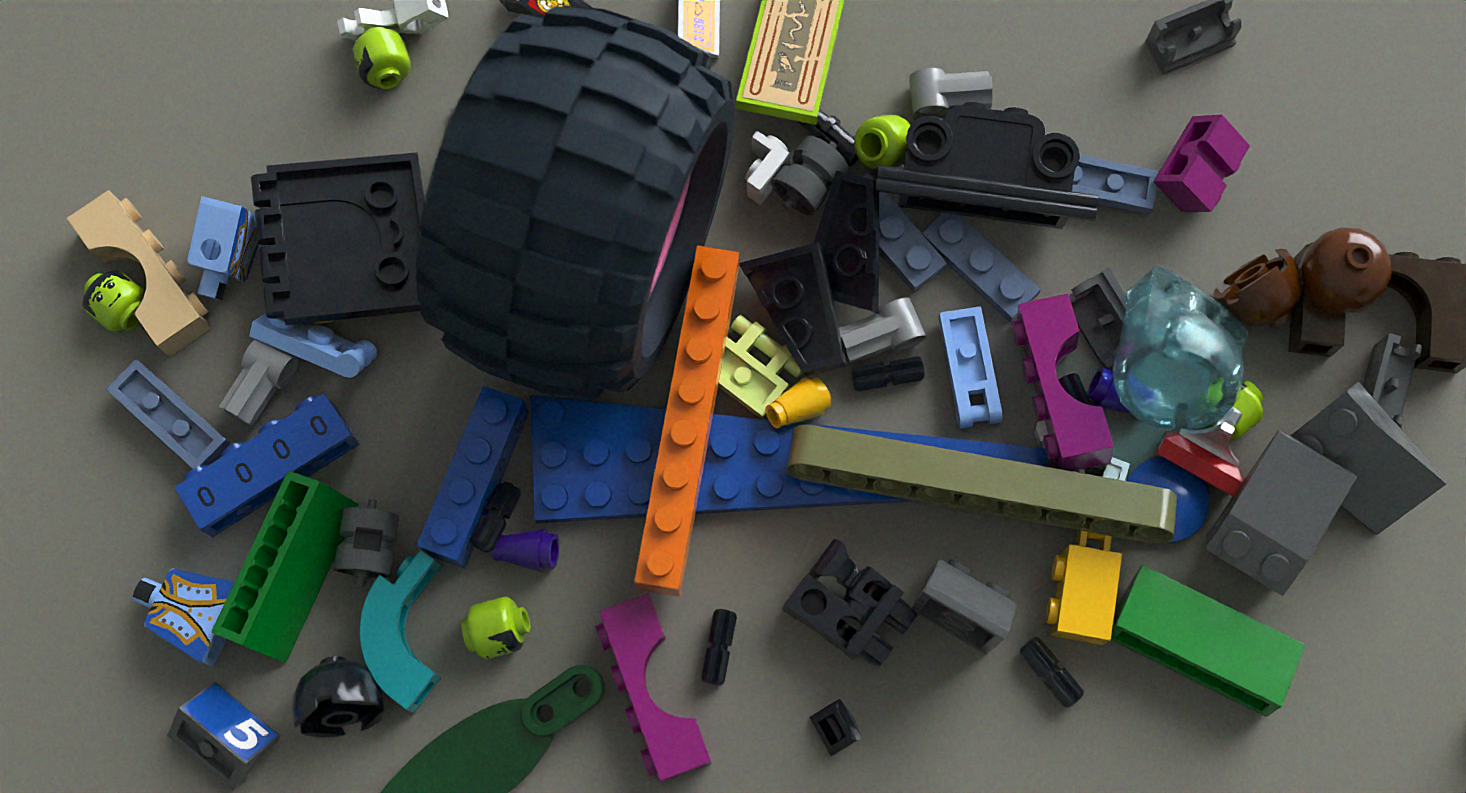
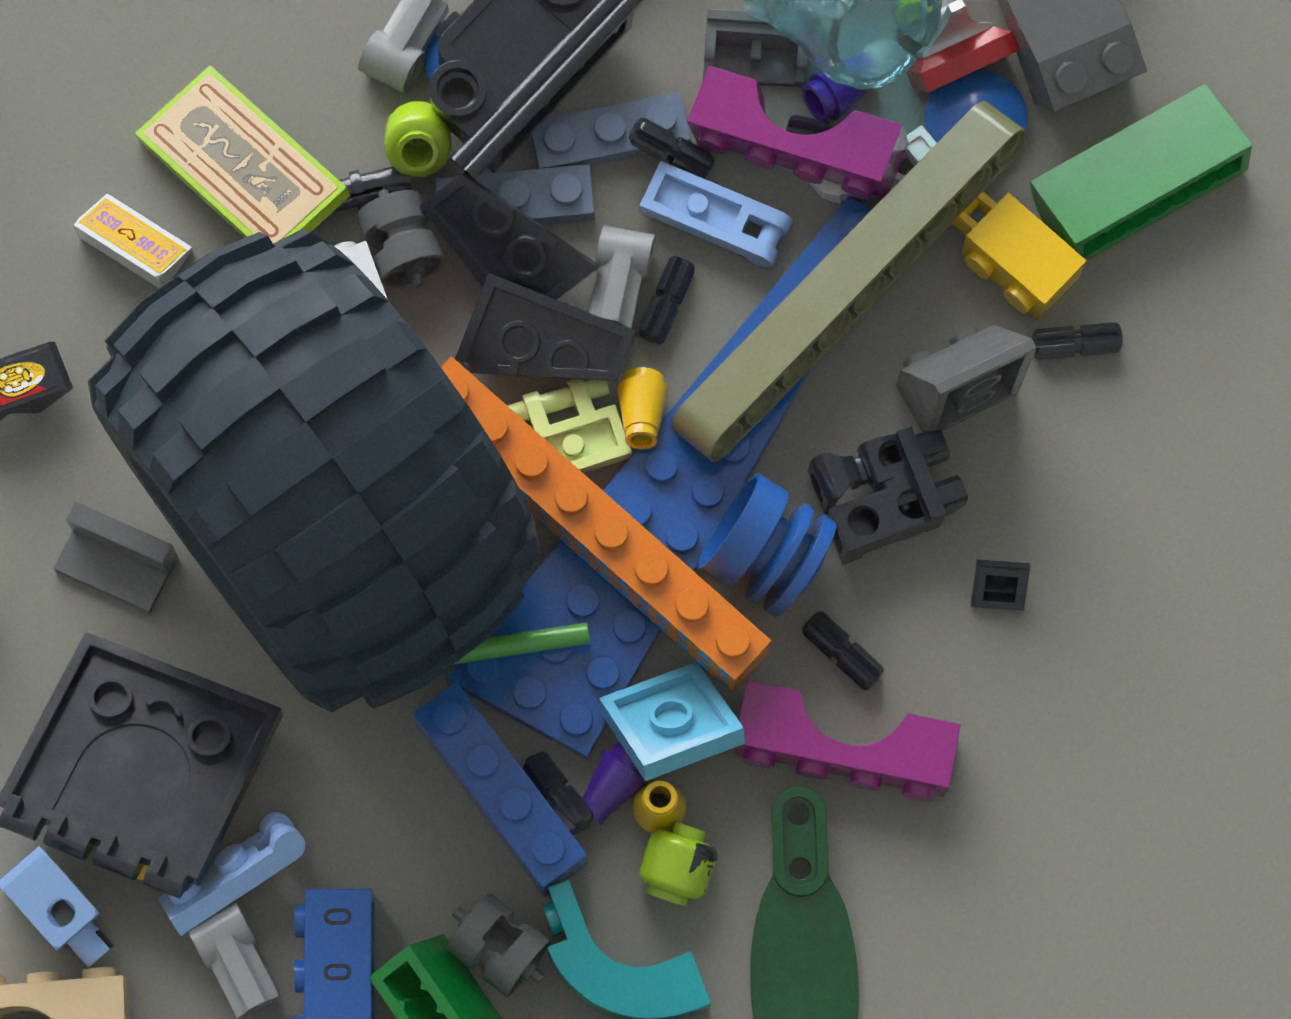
camera: 60 degrees left, 0 degrees up
none -> bright green bar [453,622,590,665]
none -> medium azure plate [599,662,745,781]
none -> black piece [628,118,714,179]
none -> yellow cone [632,781,686,833]
none -> blue wheel [698,473,837,617]

